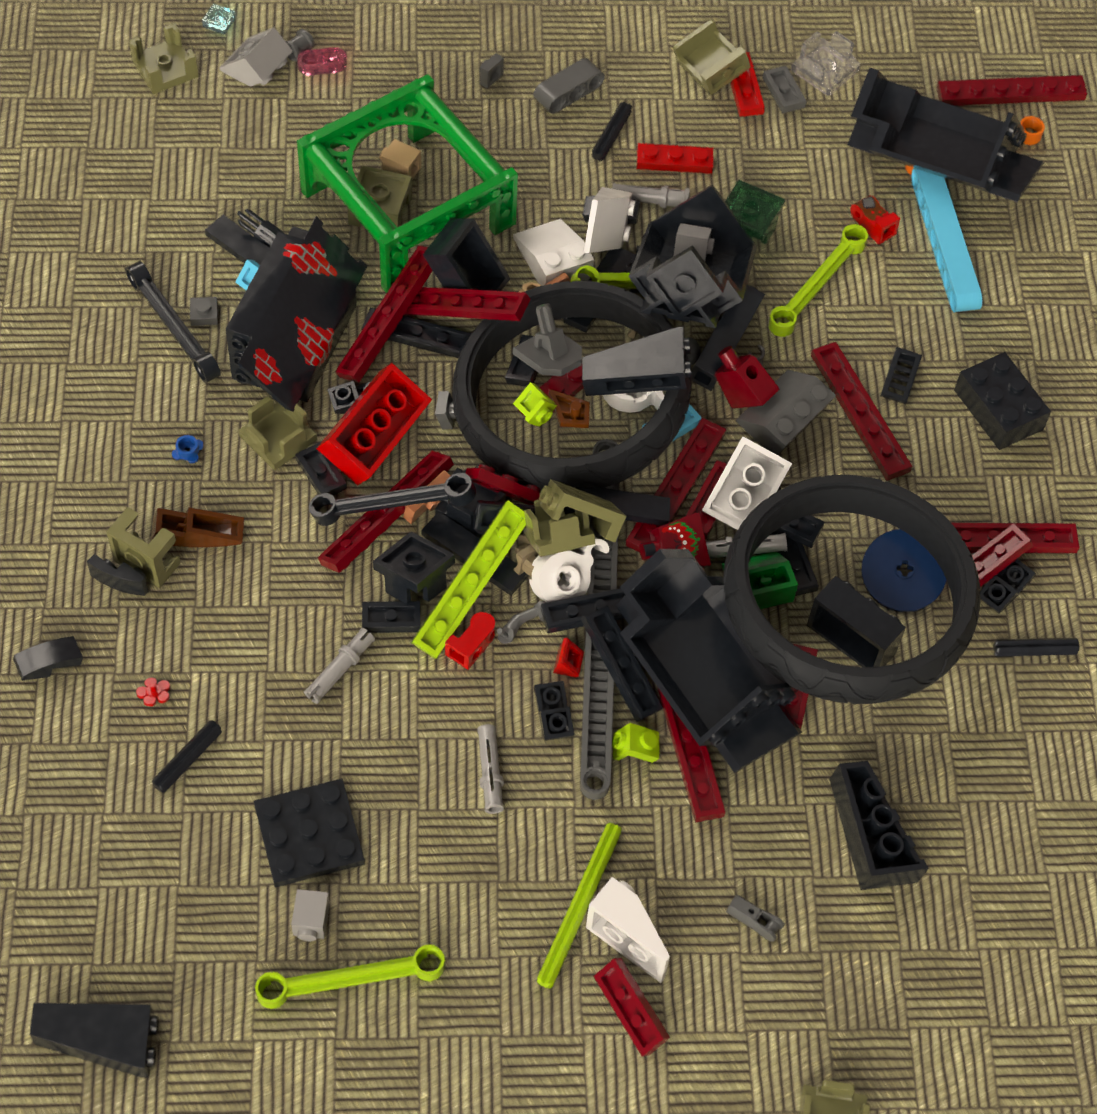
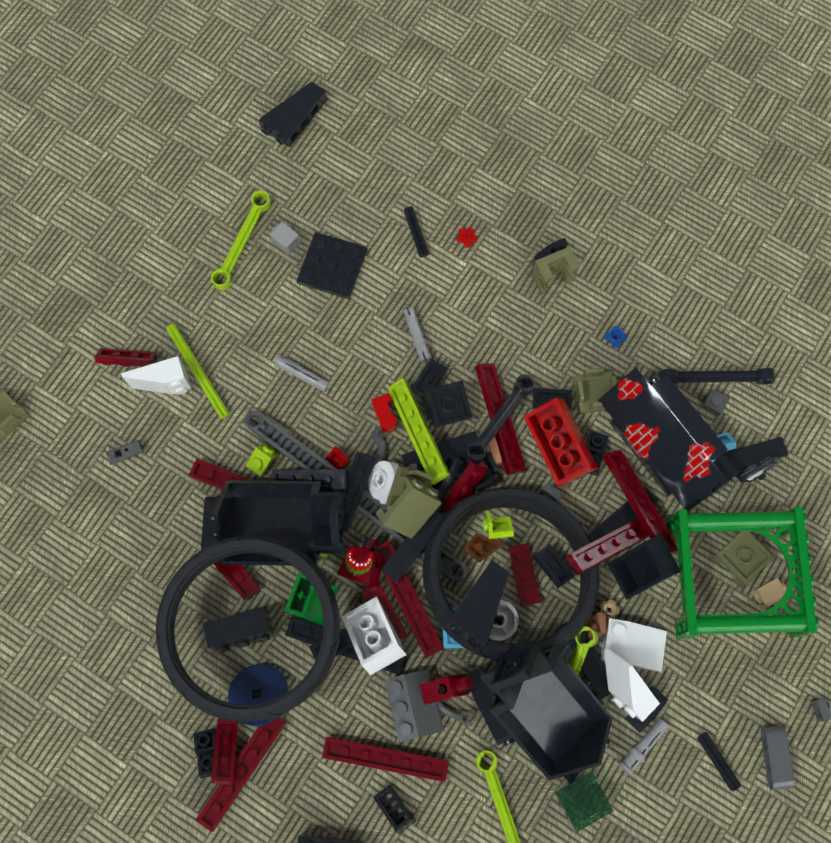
camera: 130 degrees right, 15 degrees up
black slope [13,636,83,681] -> none
reddish brown slope [151,507,244,547] -> none
dark grey piece [513,304,582,376] -> none
black slope [534,681,574,741] -> none
red plate [636,143,713,174] -> none
light grey brick [673,223,715,261] -> none
light grey pin [706,533,787,559] -> none
black wedge [829,760,929,890] -> none
black axle [993,638,1079,657] -> none

